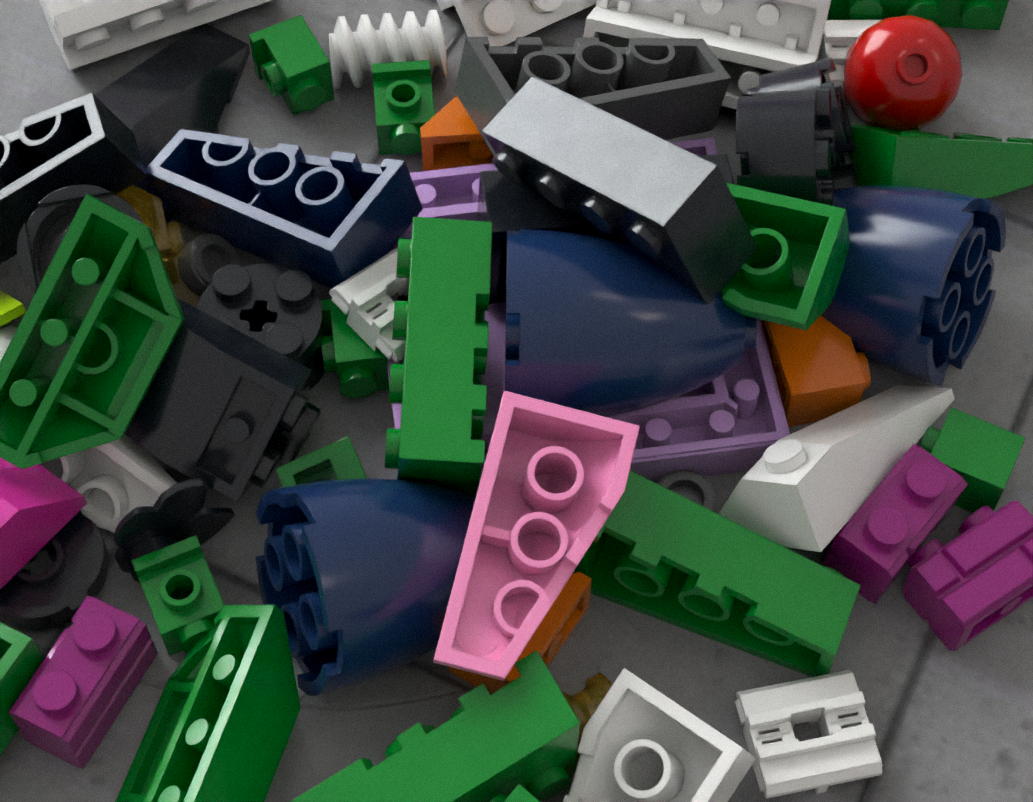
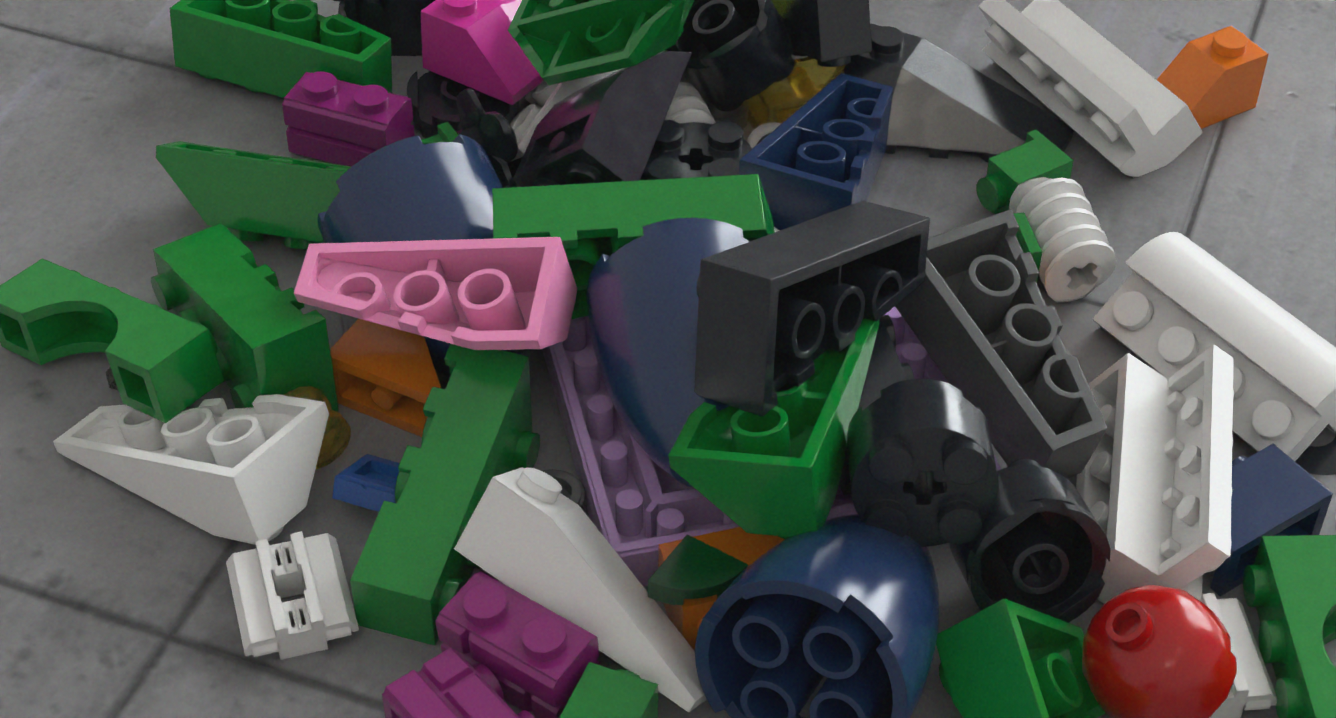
camera: 85 degrees right, 15 degrees down
none -> blue tile [332,454,400,512]
none -> dark green tile [648,534,748,605]

